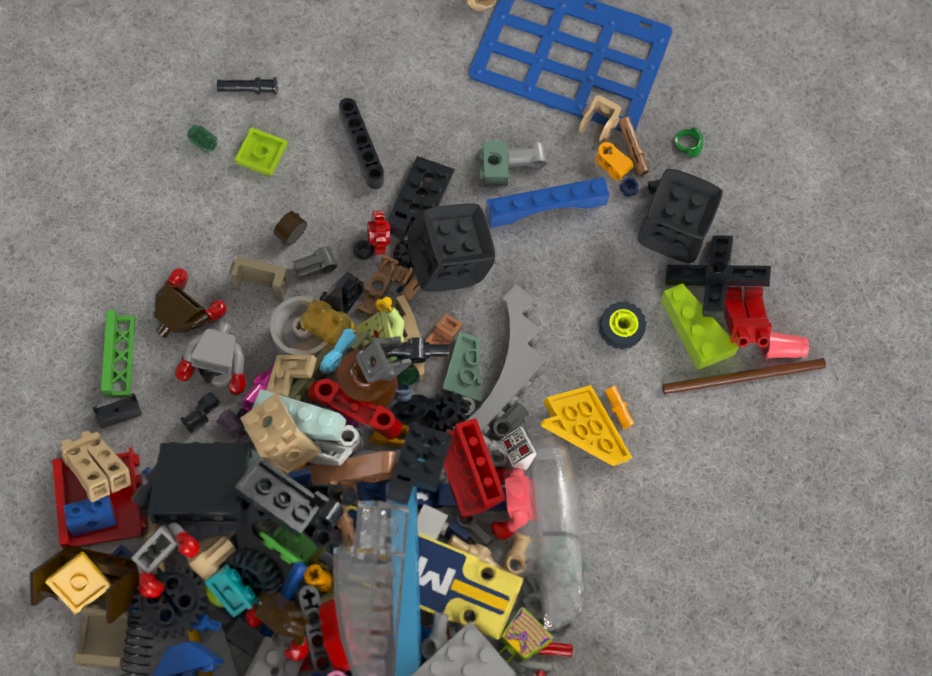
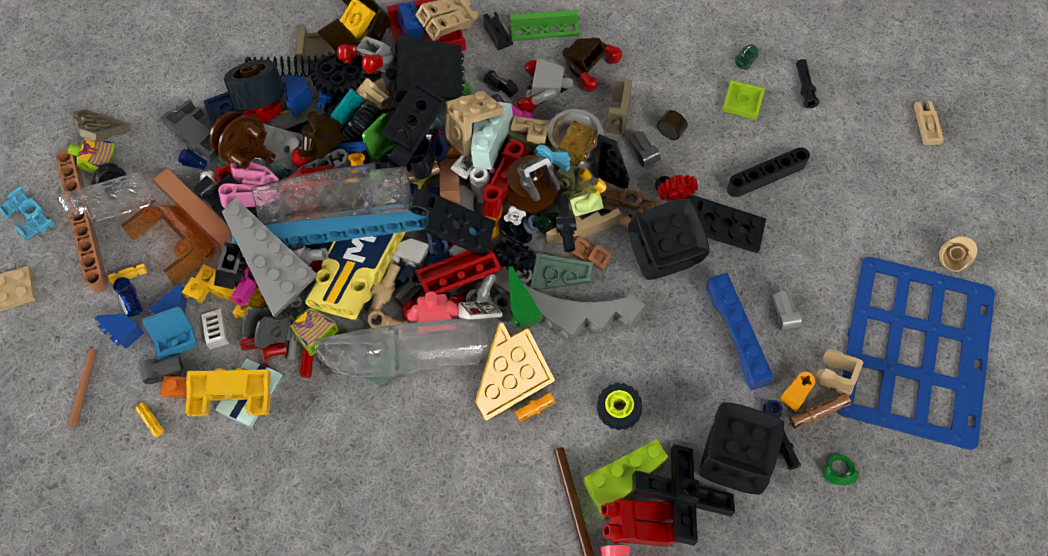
camera: 95 degrees right, 5 degrees down
sand green brick [478,141,509,186] -> none
none -> white plate [504,206,526,225]
none -> green slope [509,266,543,330]

